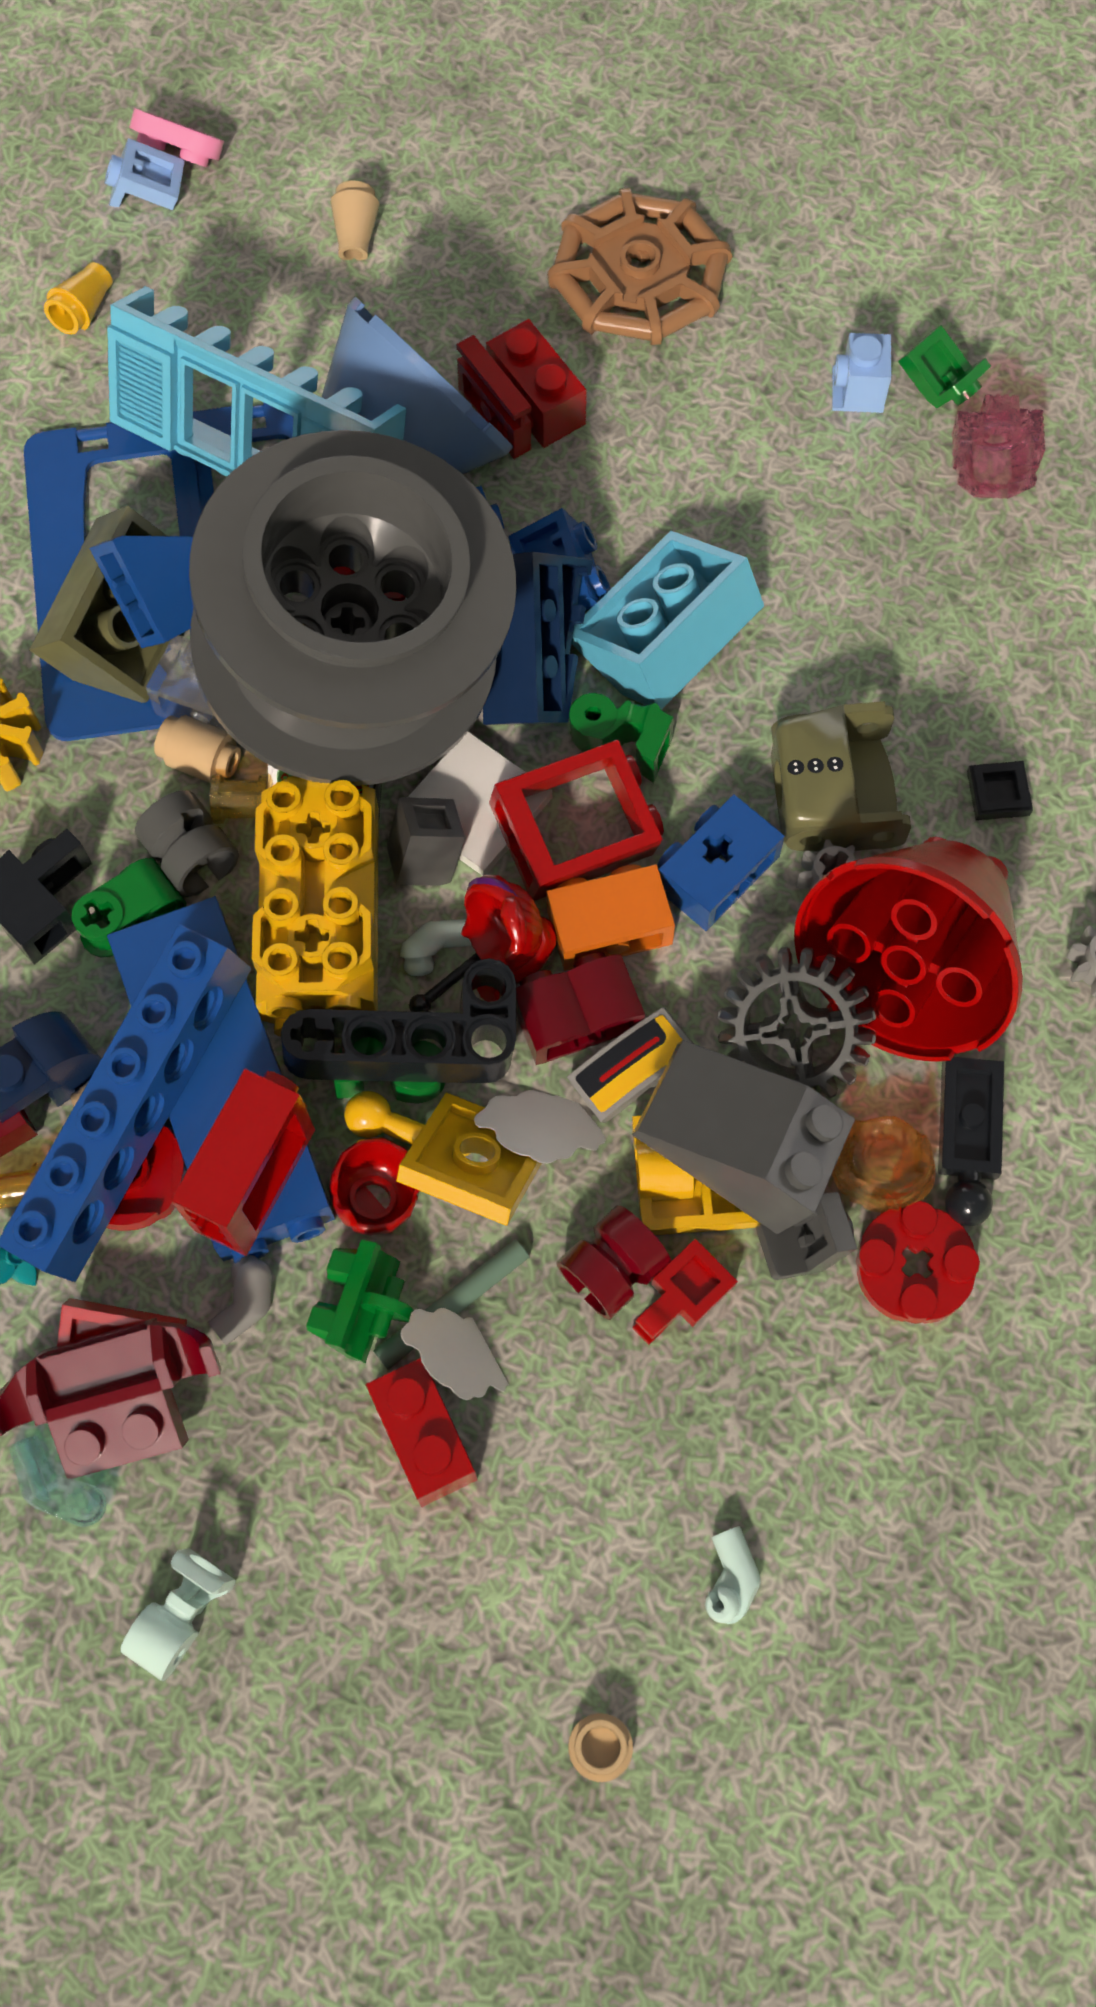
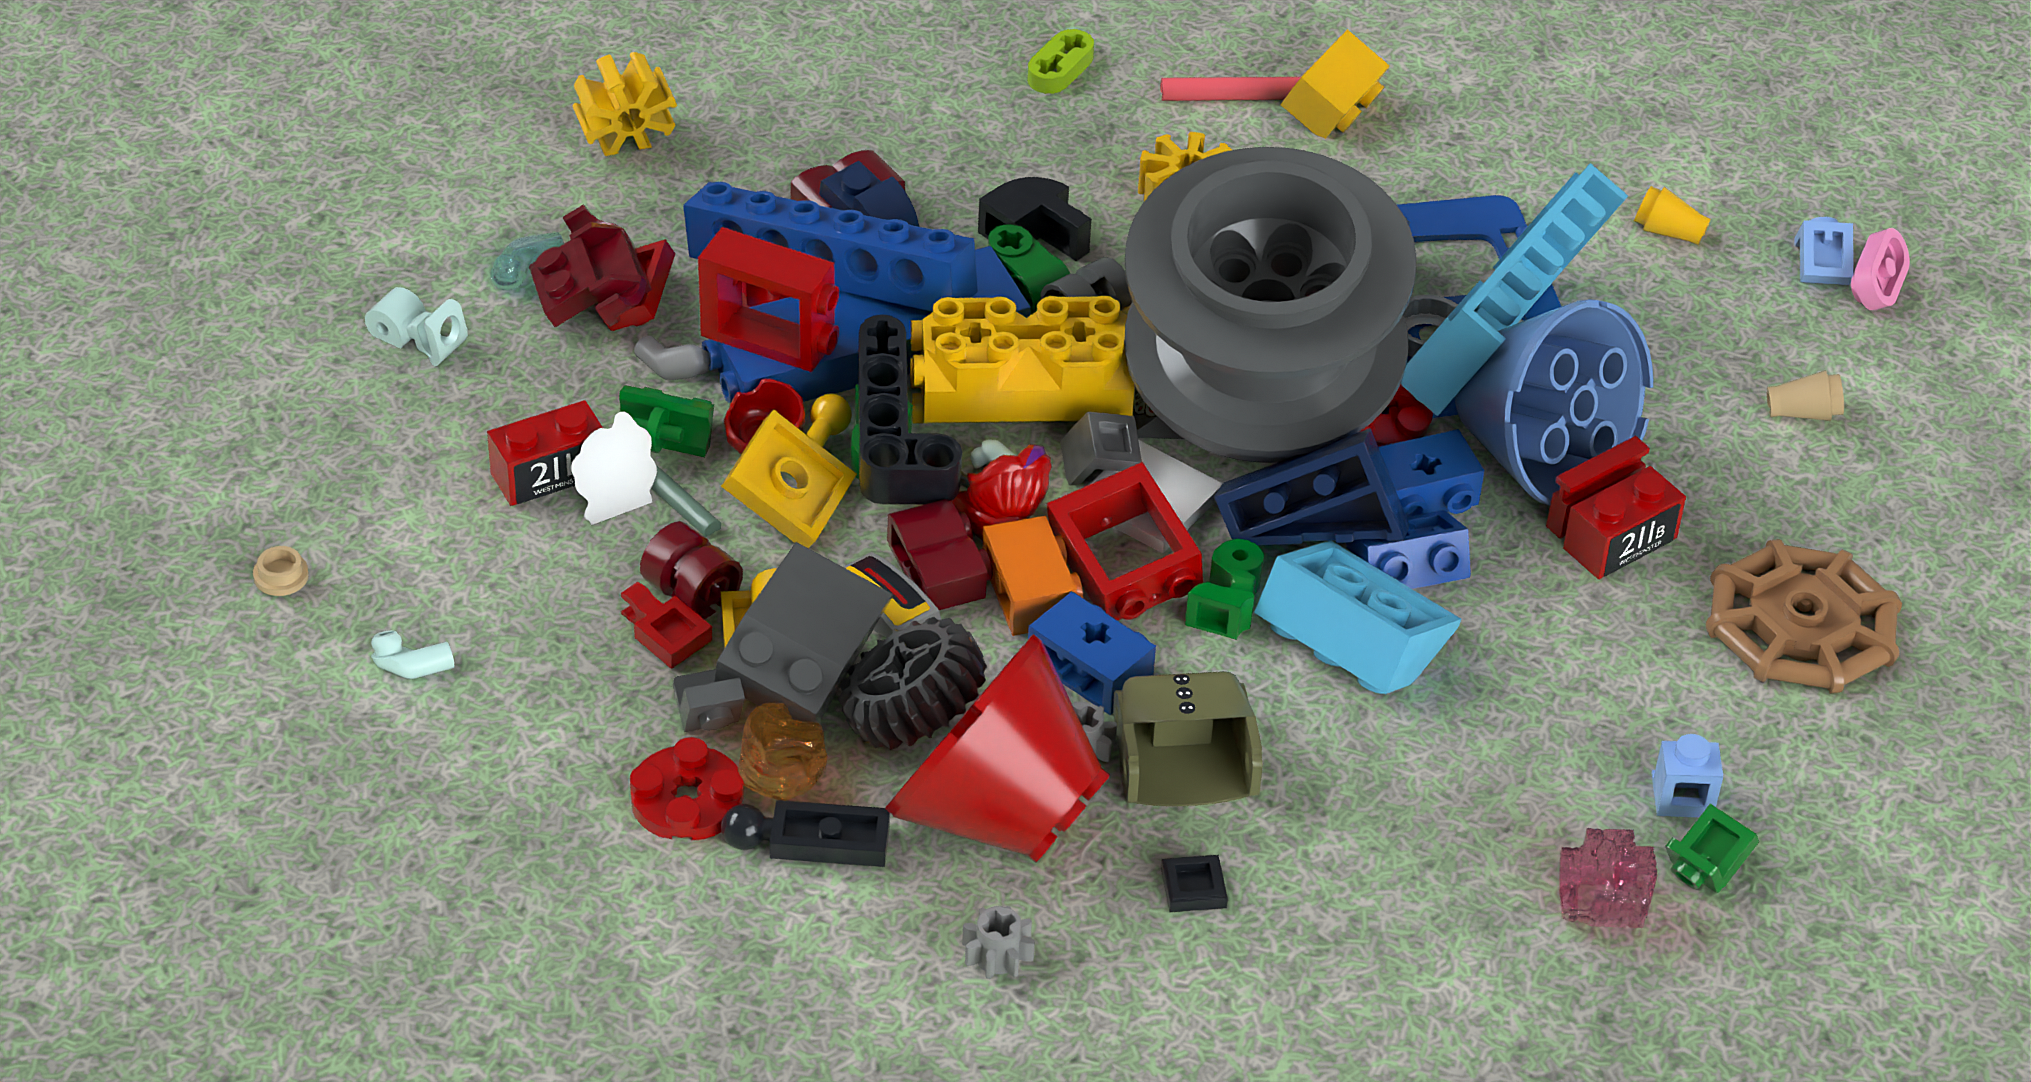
camera: 85 degrees right, 25 degrees down
white sticker [474,1090,606,1164] -> none

